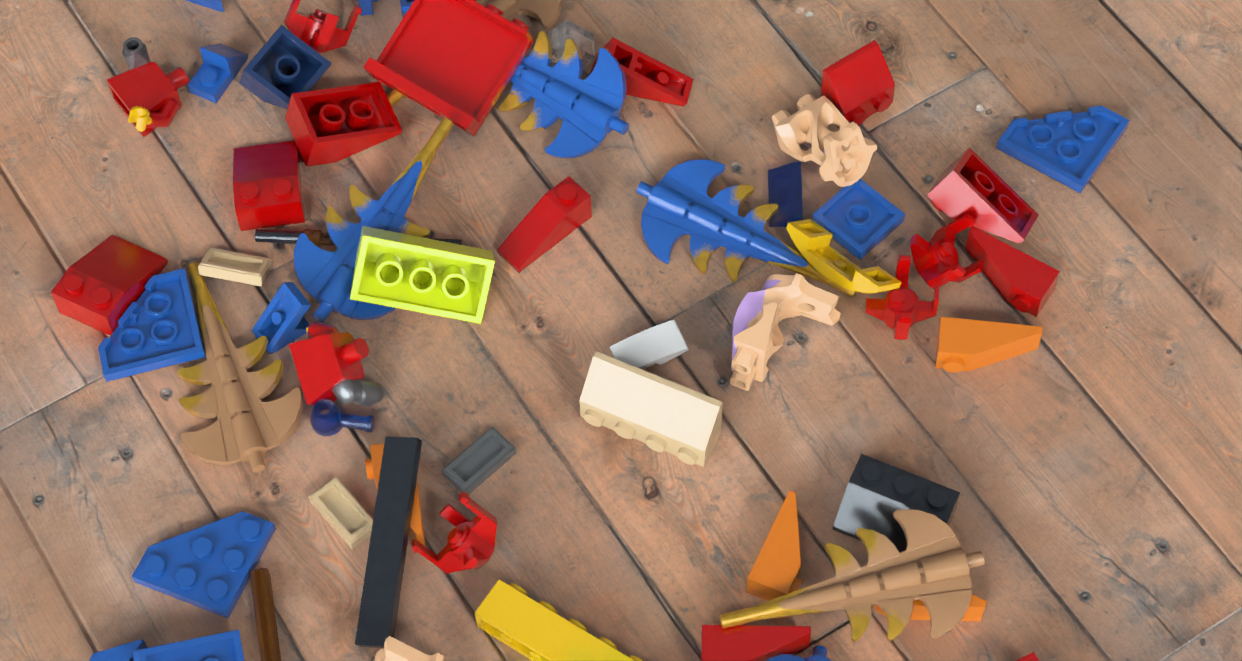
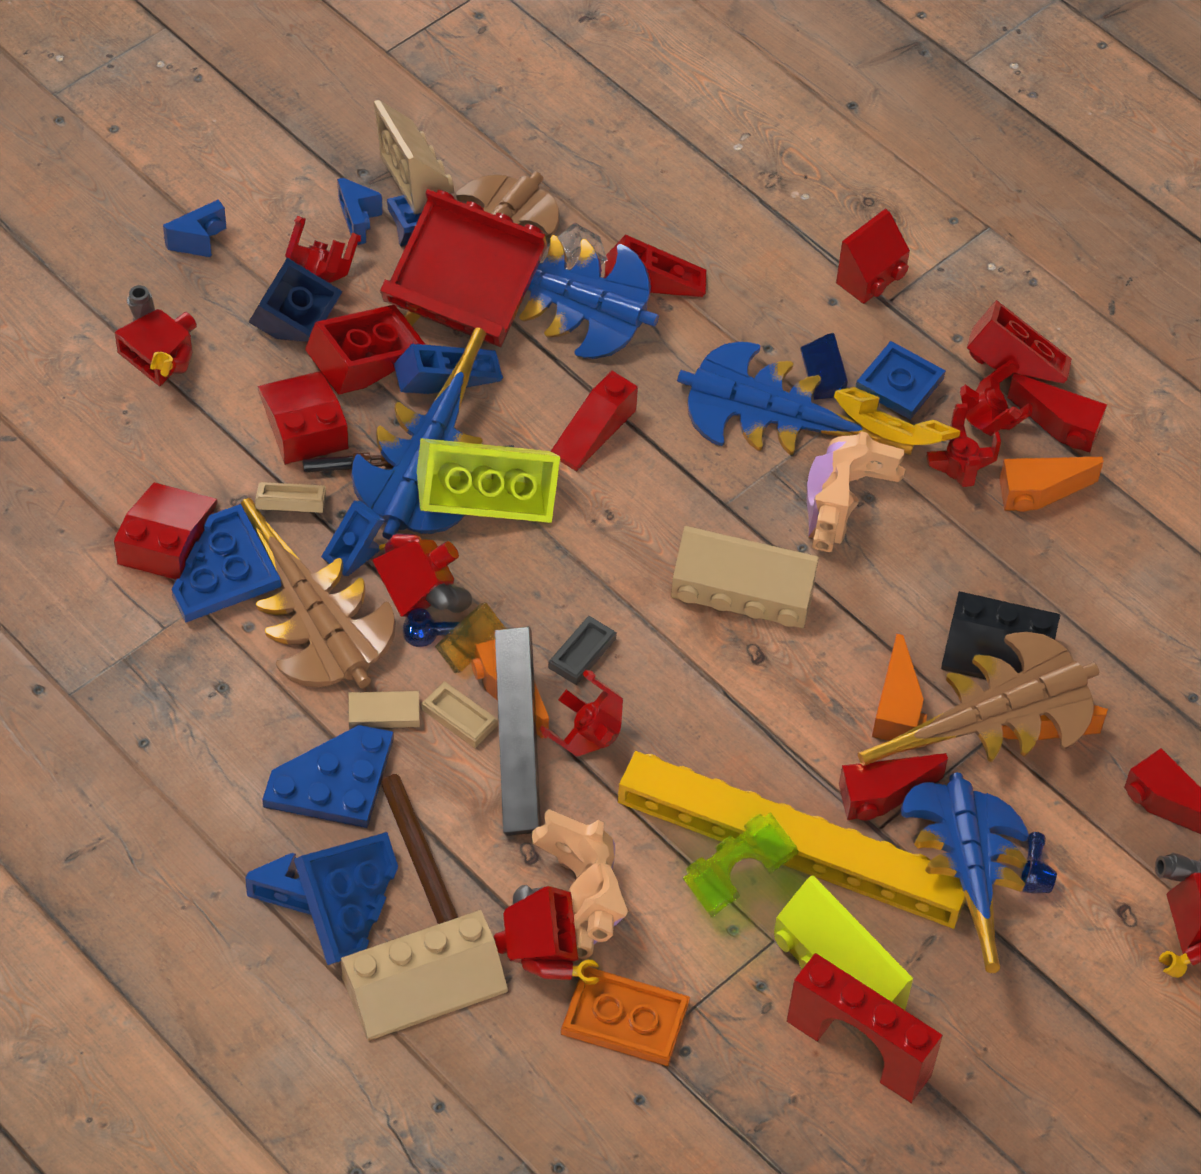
camera: 15 degrees left, 5 degrees down
blue slope [187,44,248,103] -> none
white slope [610,320,689,370] -> none
light nougat hips [772,94,877,187] -> none
blue plate [997,105,1130,193] -> none
none -> tan tile [348,691,420,729]
none -> blue slope [394,344,503,394]
none -> clear yellow tile [435,602,506,673]

